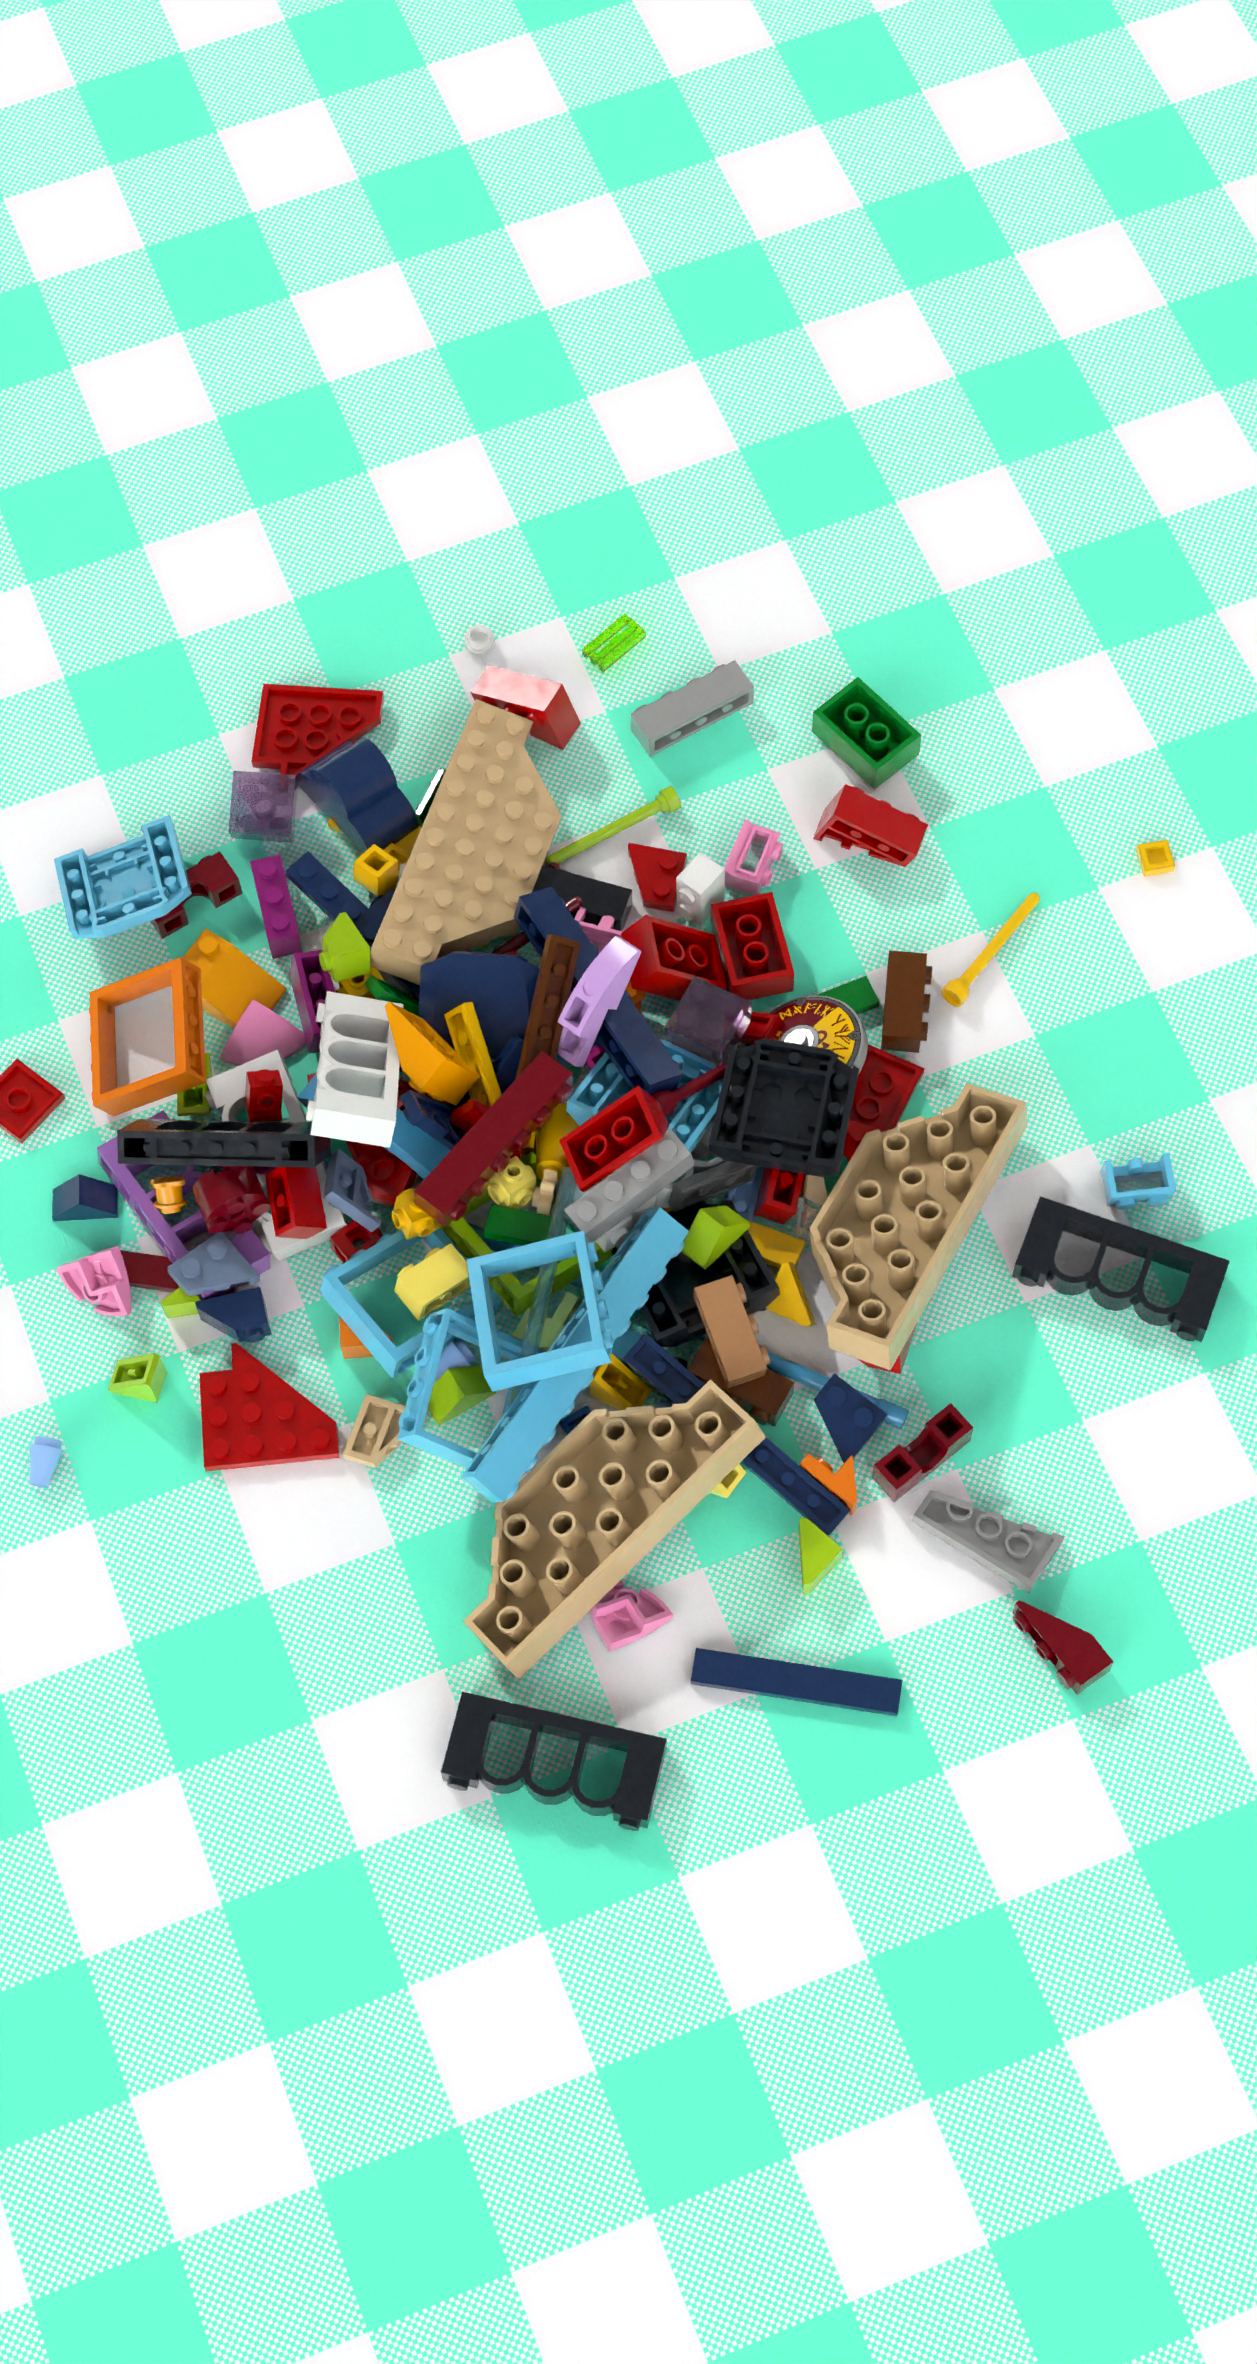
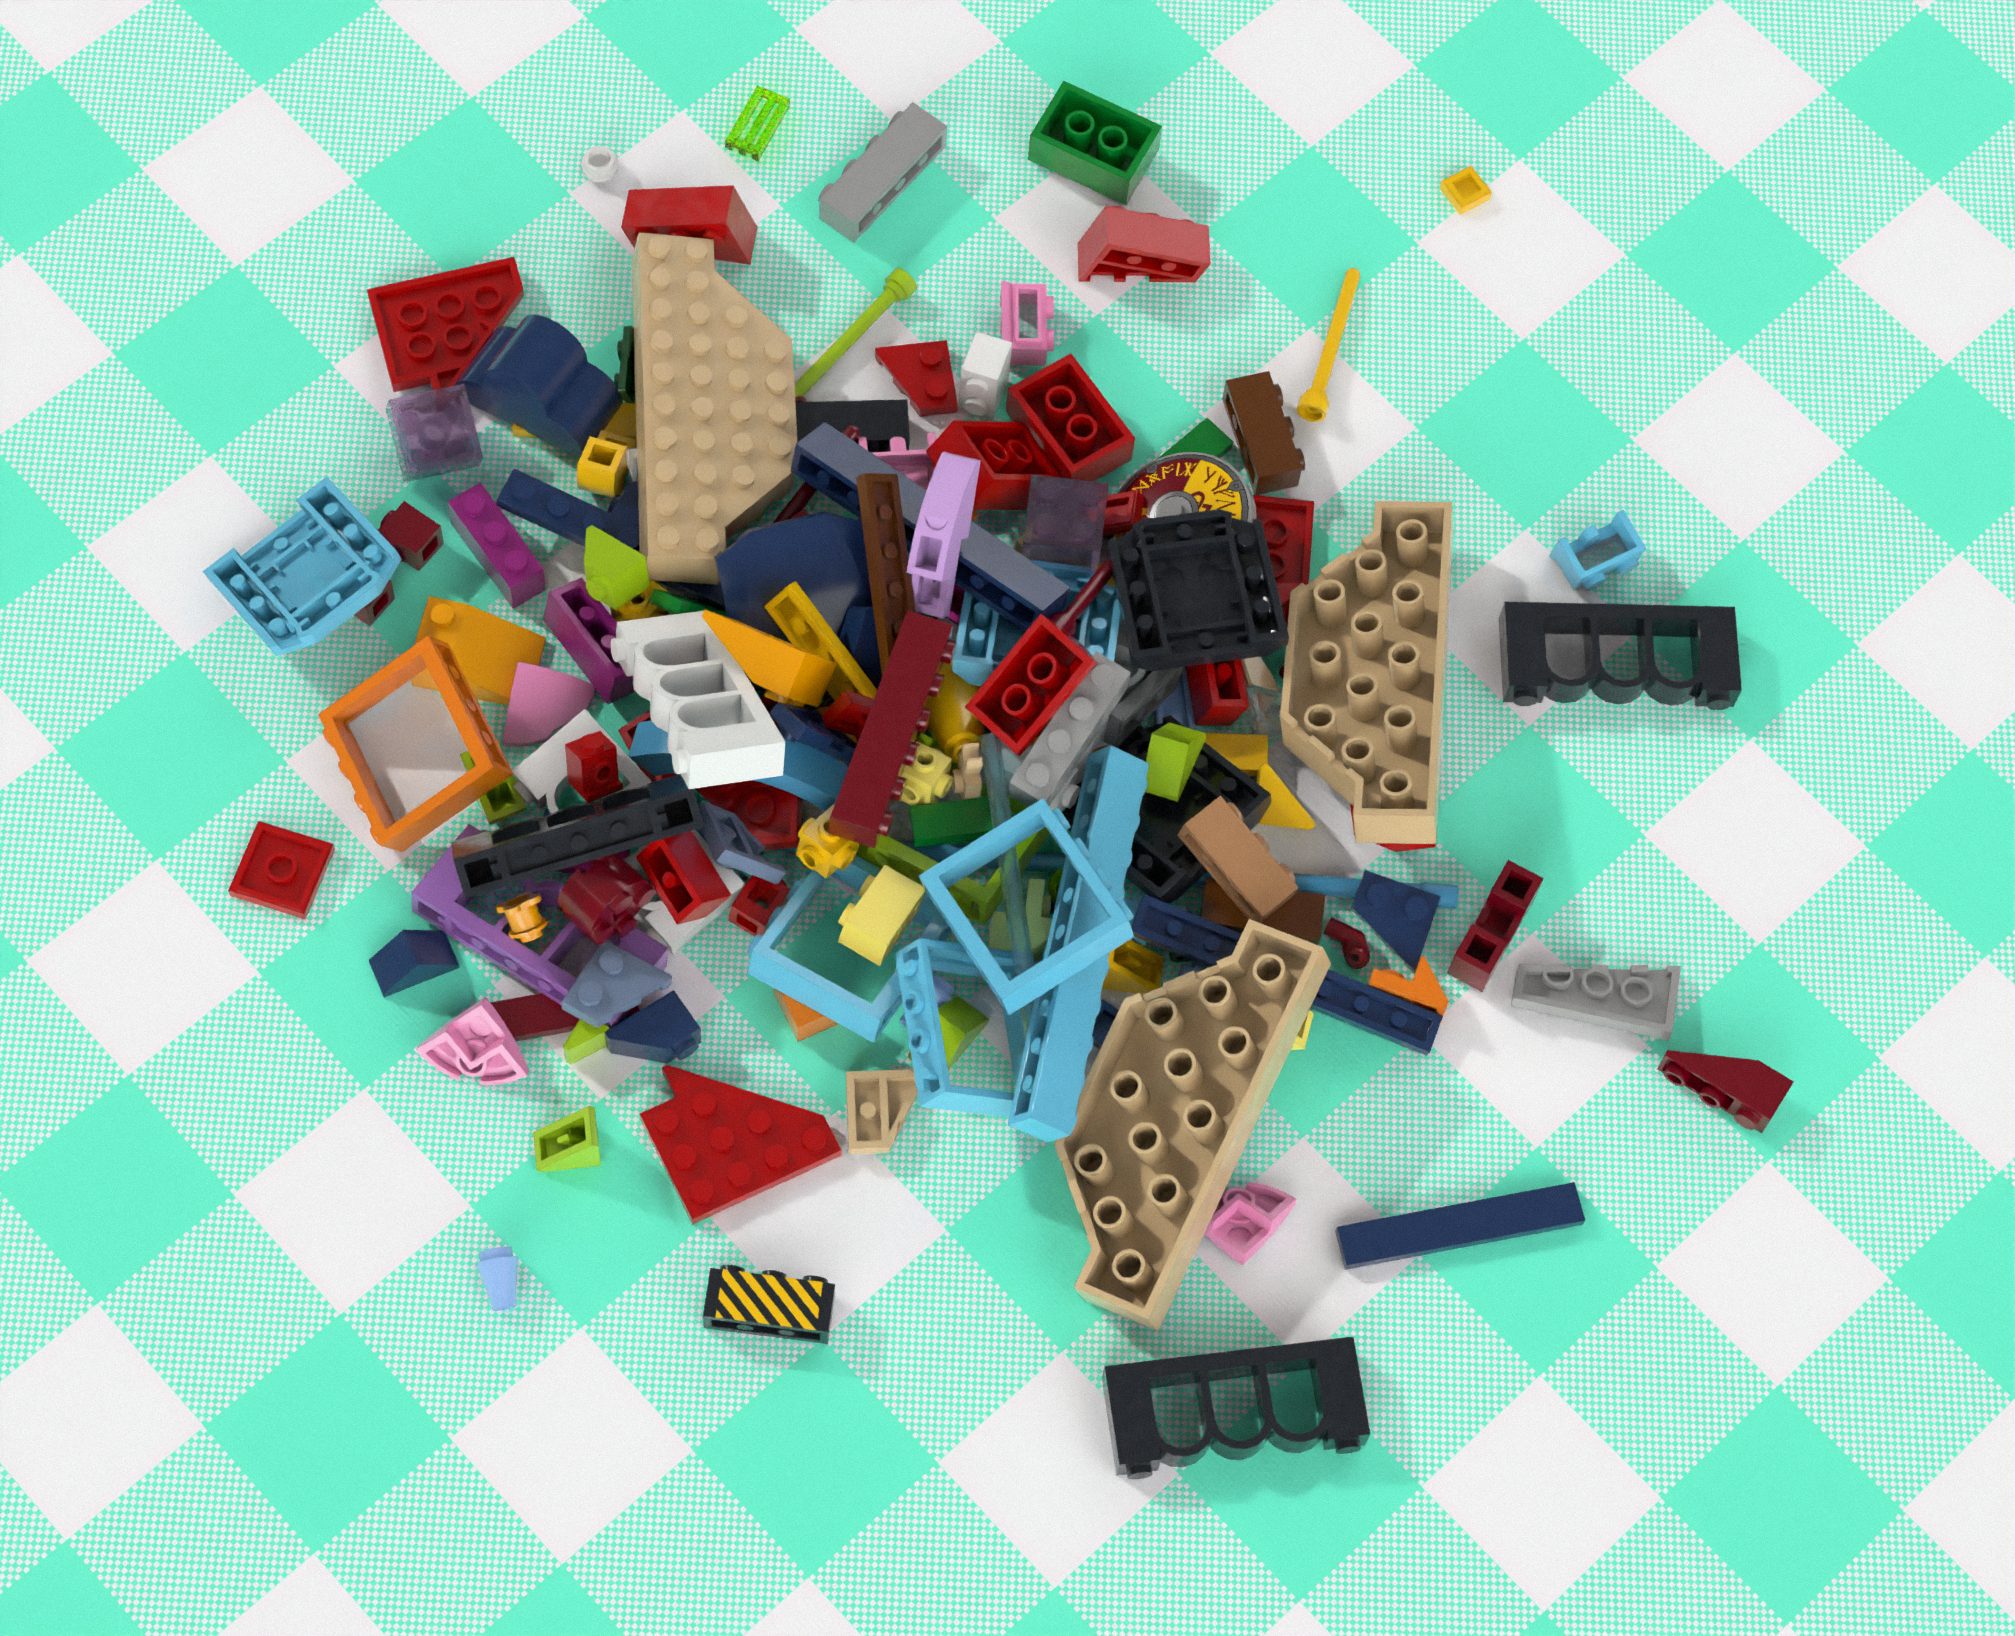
camera: 30 degrees left, 0 degrees up
lime slope [798,1518,843,1594] -> none
none -> brick [703,1265,835,1344]
none -> dark red arm [1323,917,1370,969]

